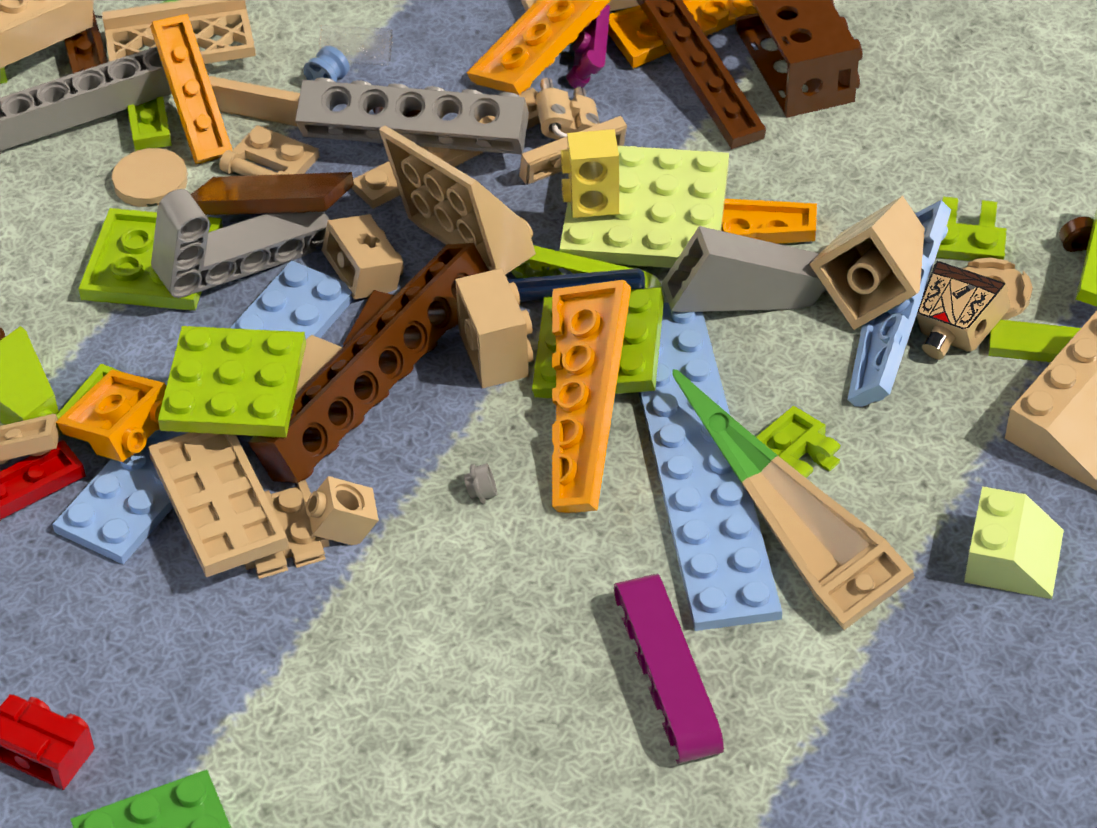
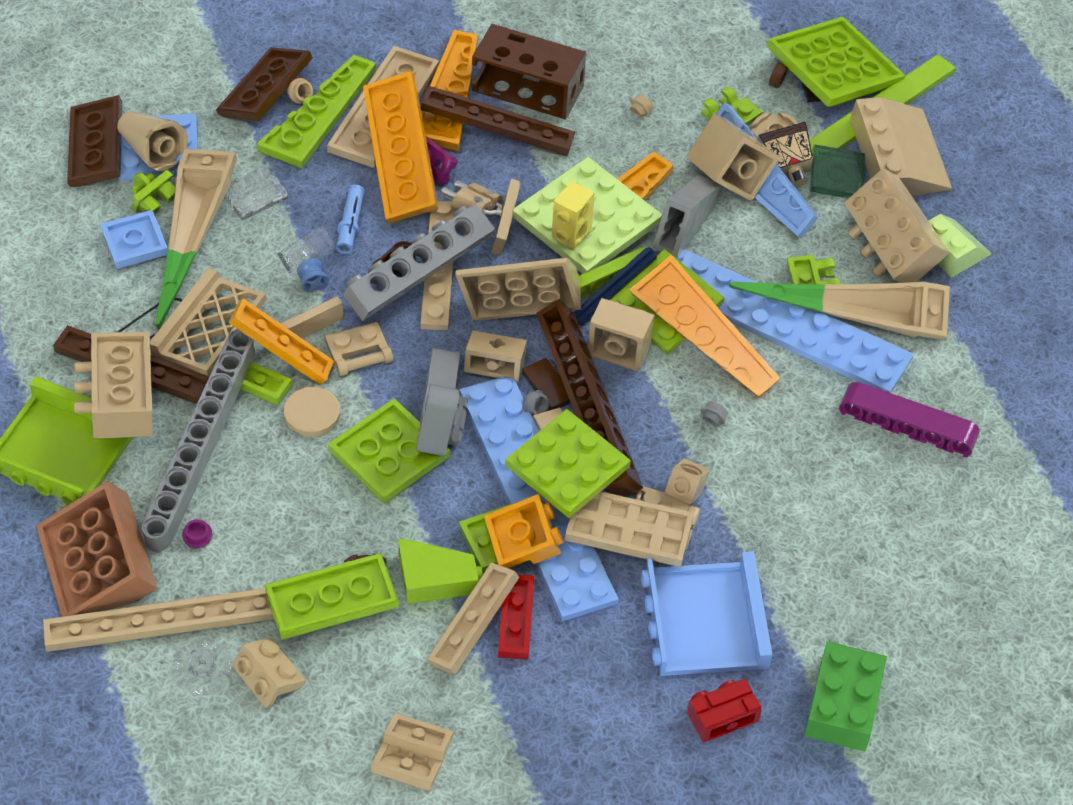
camera: 55 degrees left, 5 degrees up
reddish brown tile [191,172,354,215] -> none
none -> light blue pin [335,185,365,254]
none -> light grey axle [448,395,468,446]
none -> light grey plate [523,390,549,417]
none -> tan plate [630,94,653,118]
none -> light blue panel [641,551,772,676]
none -> clear green tile [810,144,865,198]
none -> tan piece [844,168,950,283]

